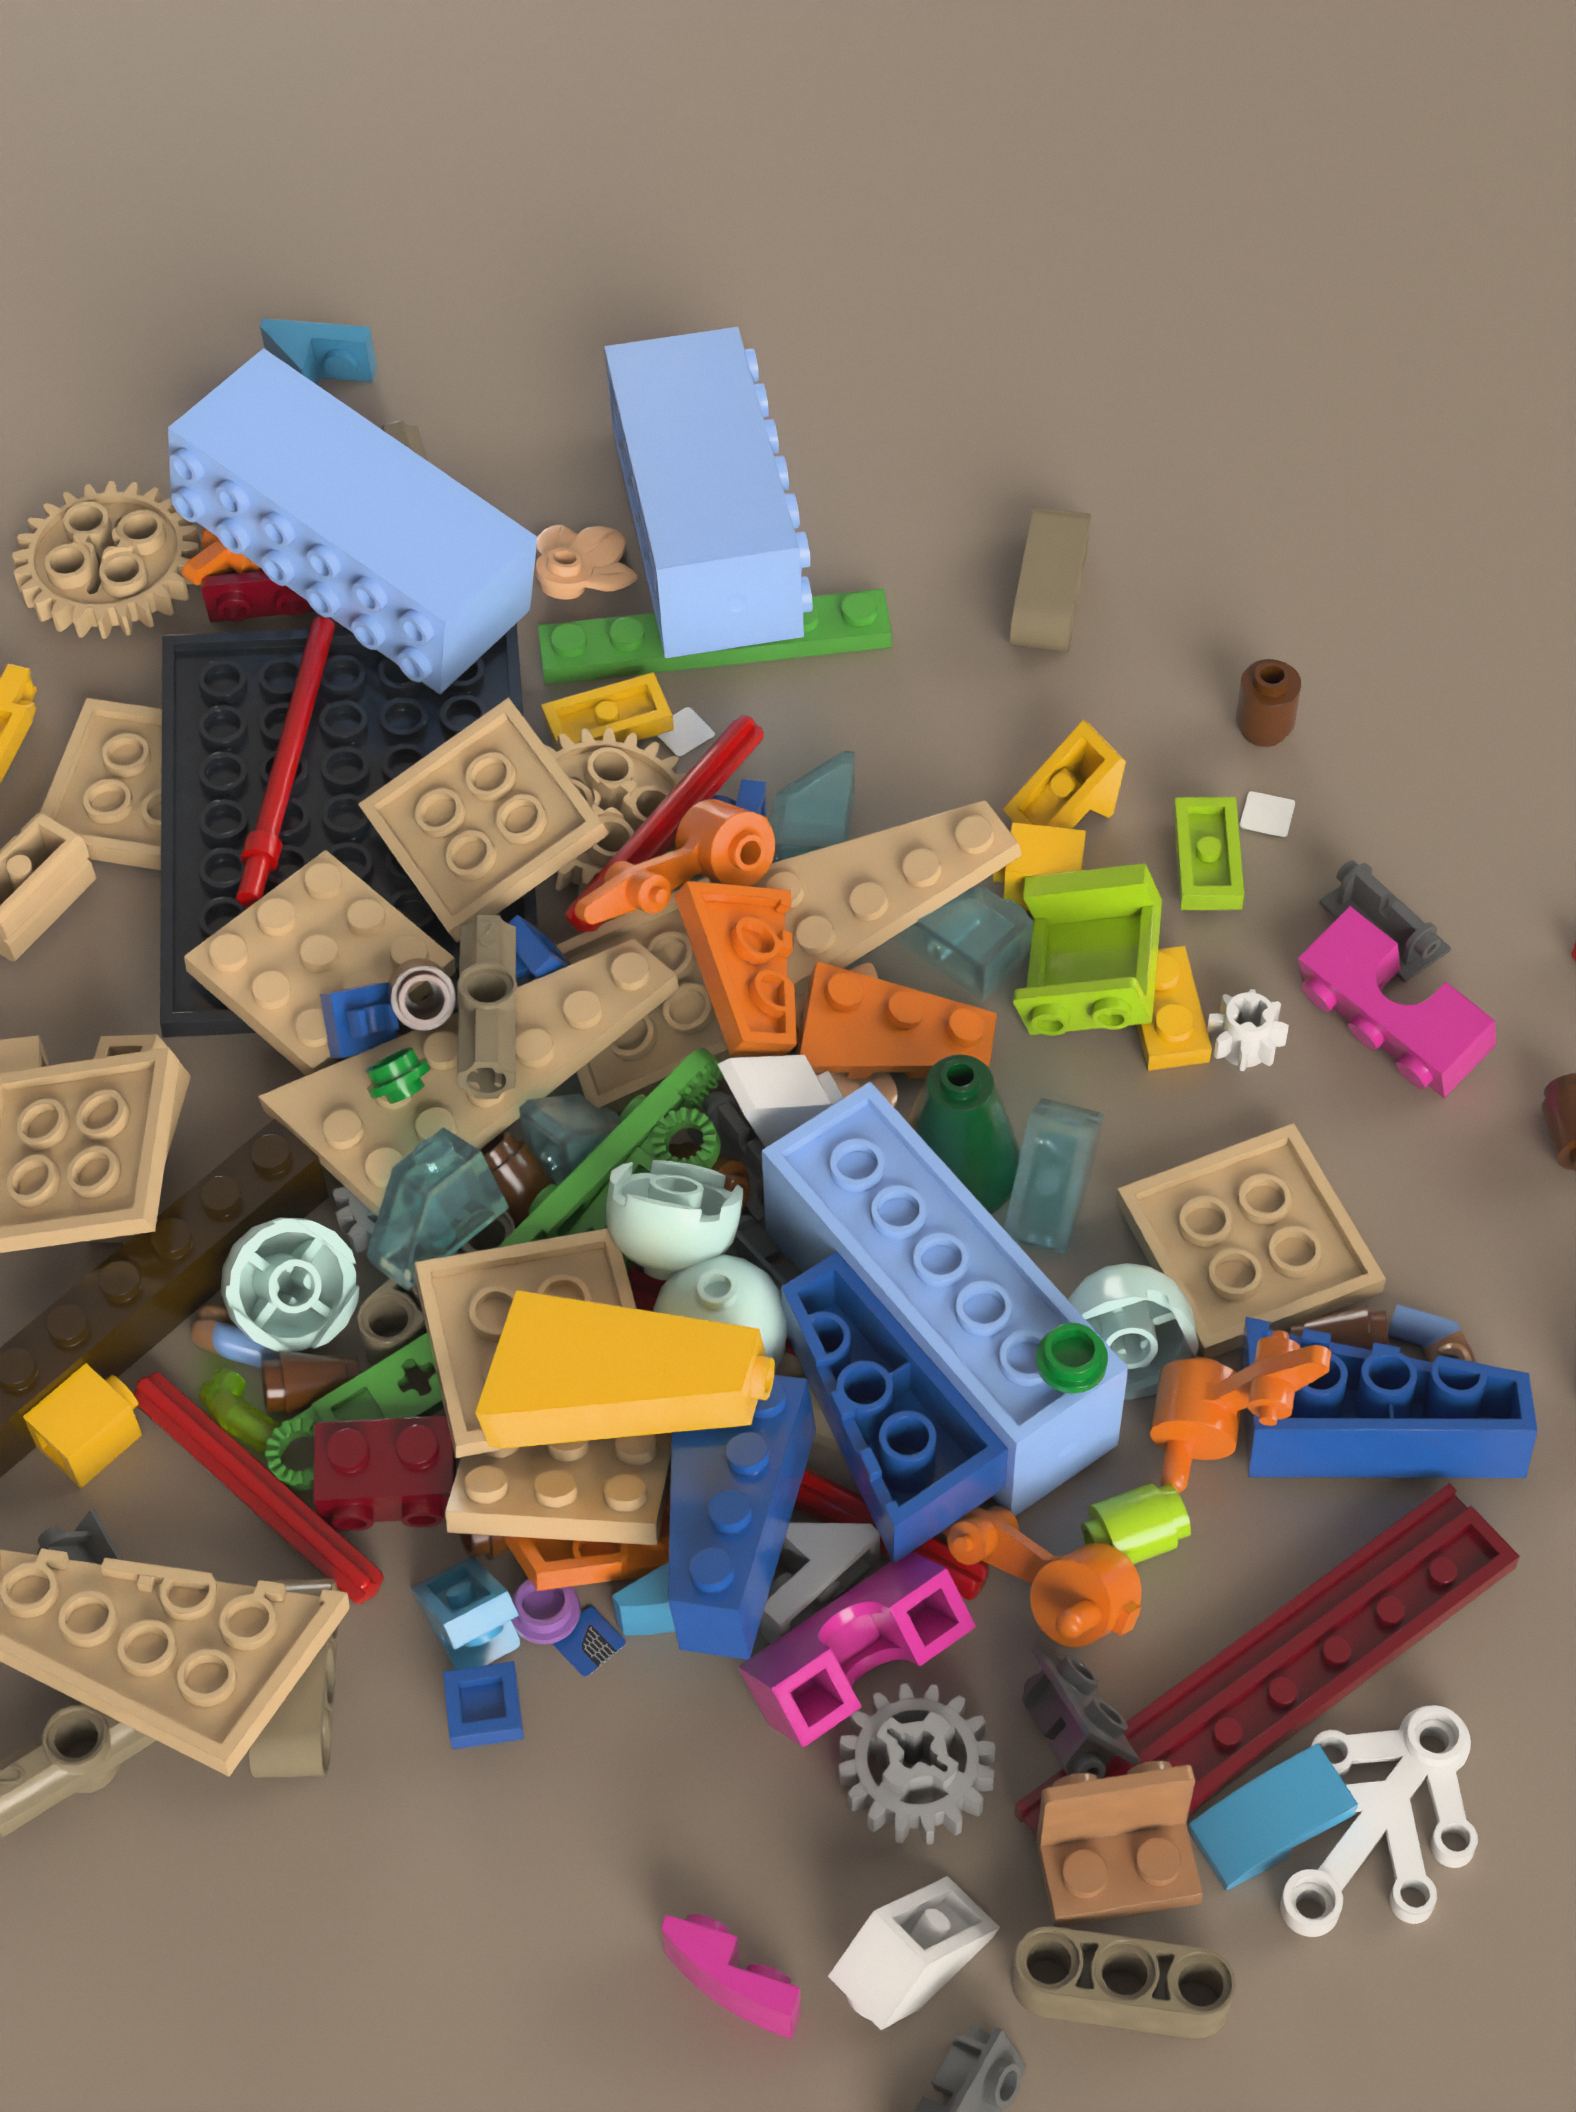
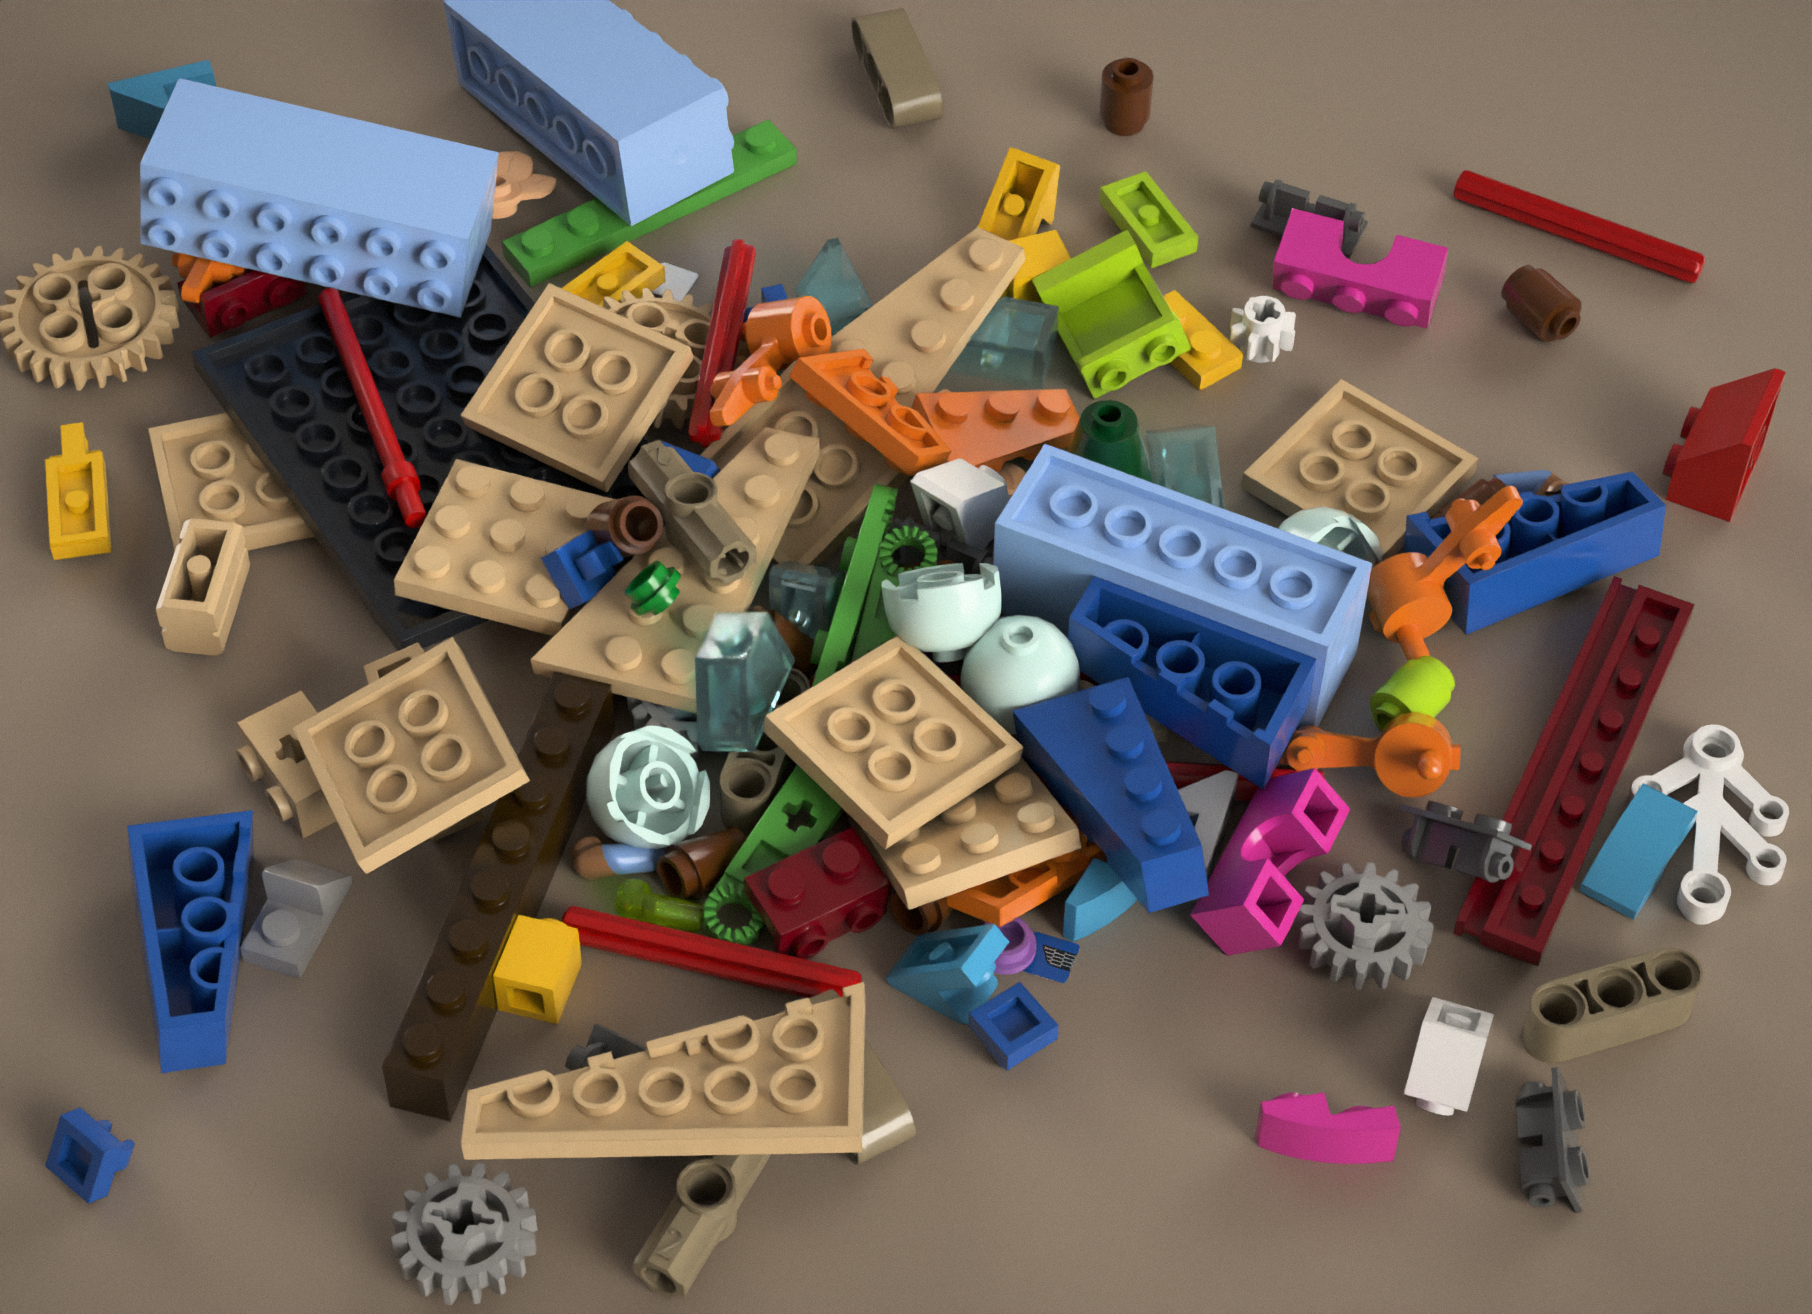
camera: 30 degrees left, 5 degrees down
yellow slope [475,1290,775,1449] -> none
green plate [1036,1323,1108,1393] -> none
medium nougat bracket [1036,1761,1203,1928] -> none
white sticker [1240,791,1295,837] -> none

